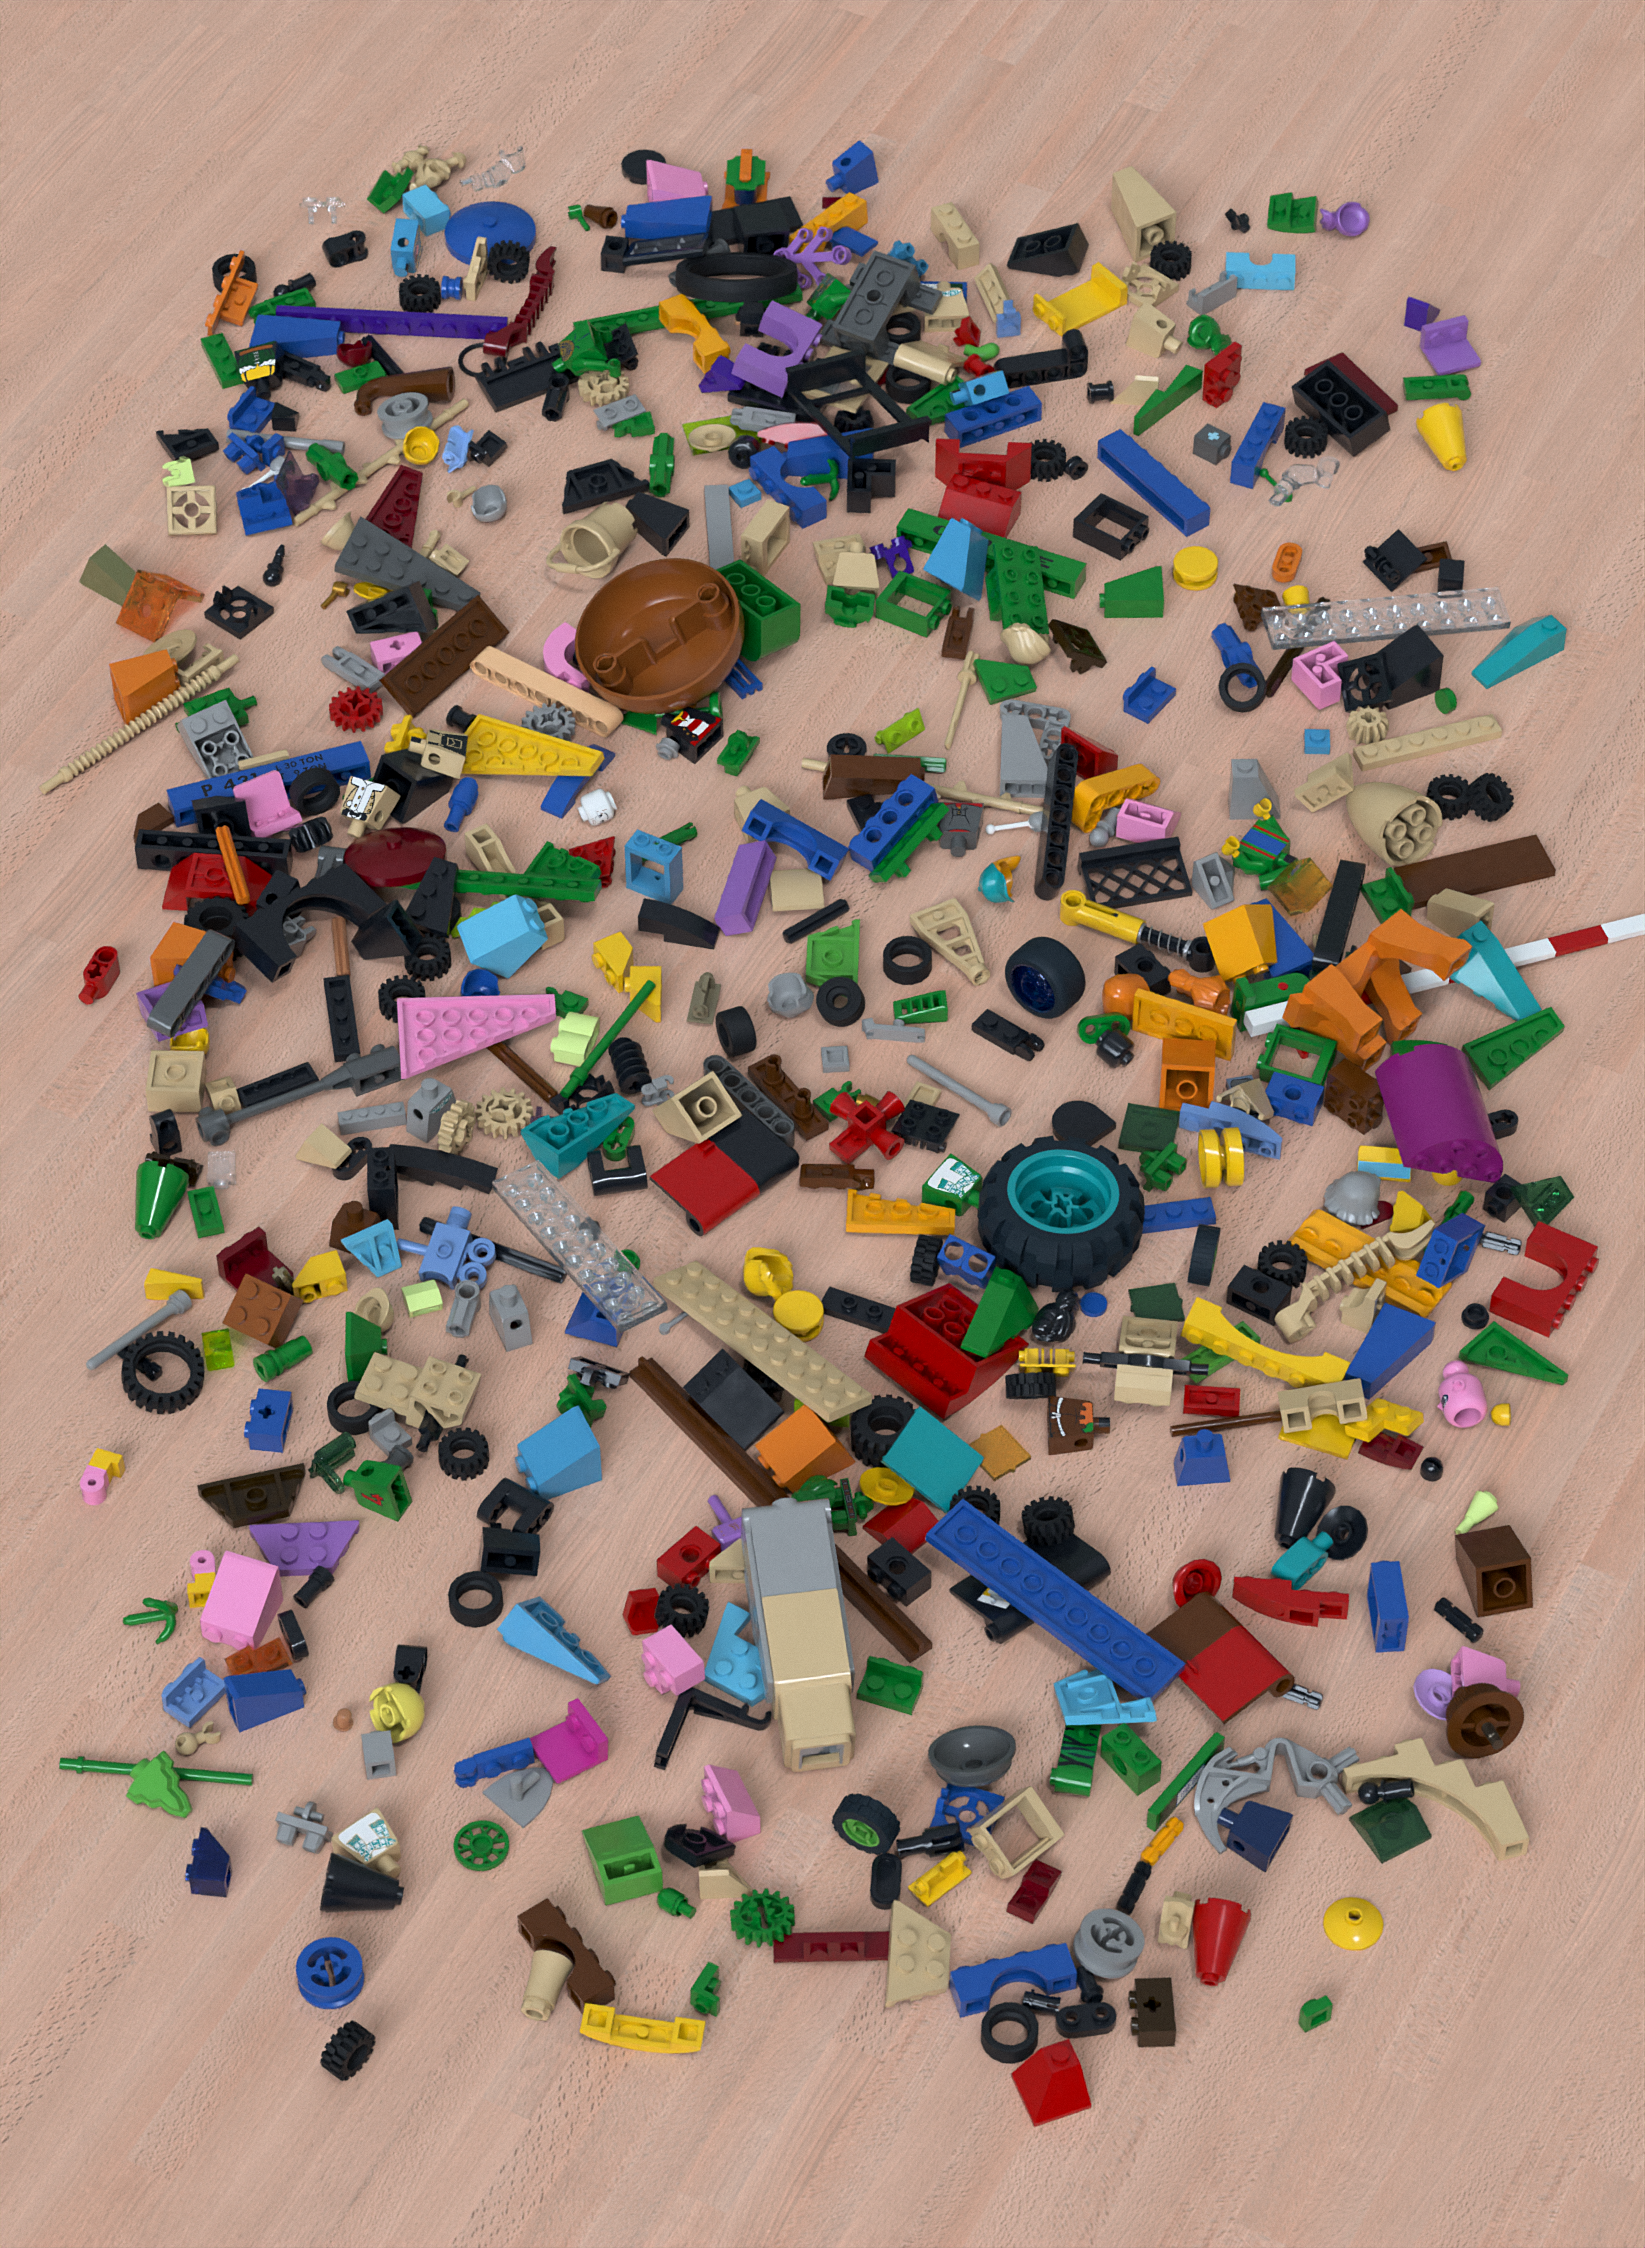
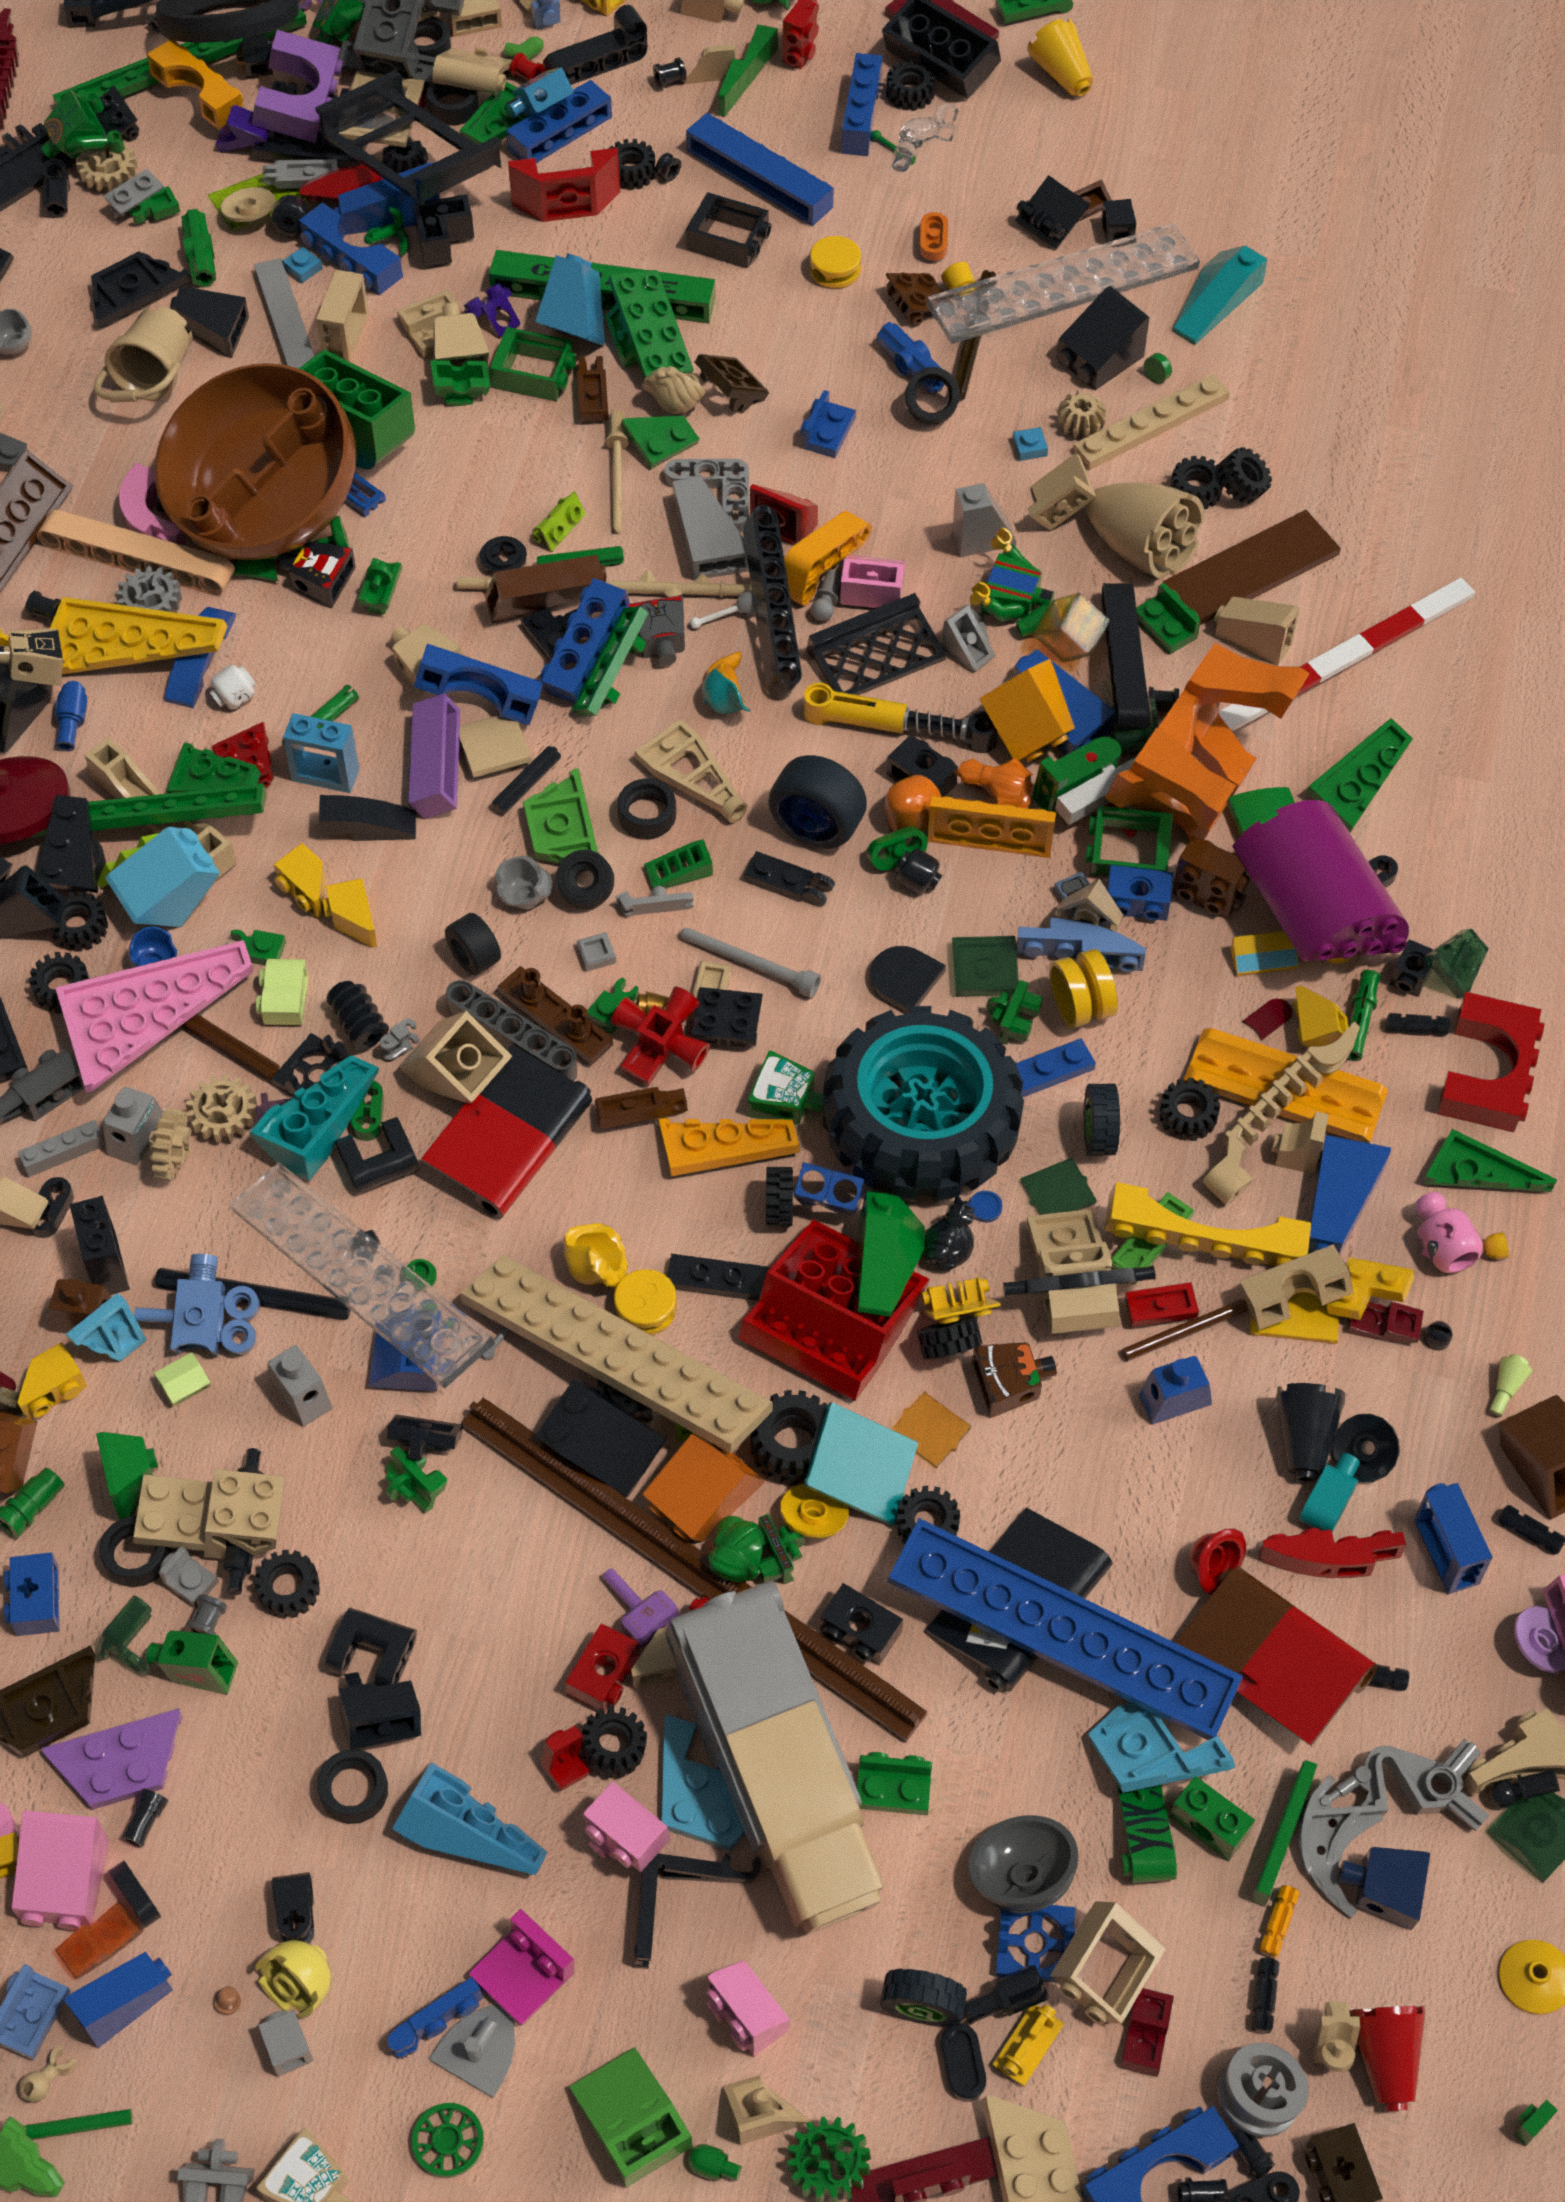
camera: 15 degrees left, 10 degrees up
tan hat [354,1287,394,1333] -> none
black slope [389,1144,498,1194] -> none
light grey piece [446,1280,481,1338] -> none
dark azure slope [515,1406,602,1500] -> none
green bar [560,980,656,1099] -> none
light grey plate [656,738,680,760] -> none
black tile [663,1824,736,1868] -> none
dark tan hinge [687,972,721,1025] -> none
red slope [863,1497,939,1554] -> none
red slope [938,473,1022,538] -> none
red tile [953,316,981,347] -> none
black tyre [1021,1496,1075,1546] -> none
green slope [1099,566,1164,618] -> none
orange slope [1159,1038,1216,1114] -> none
dark grey brick [1193,423,1232,465] -> none
black brick [1226,1265,1292,1326] -> none
bright pink brick [1291,641,1348,710] -> none
light grey hair [1324,1171,1381,1226] -> none
black piece [1337,652,1393,713] -> none
blue window [1416,1213,1486,1288] -> none
teal wedge [1450,921,1542,1021] -> none
black plate [1461,1303,1489,1330] -> none

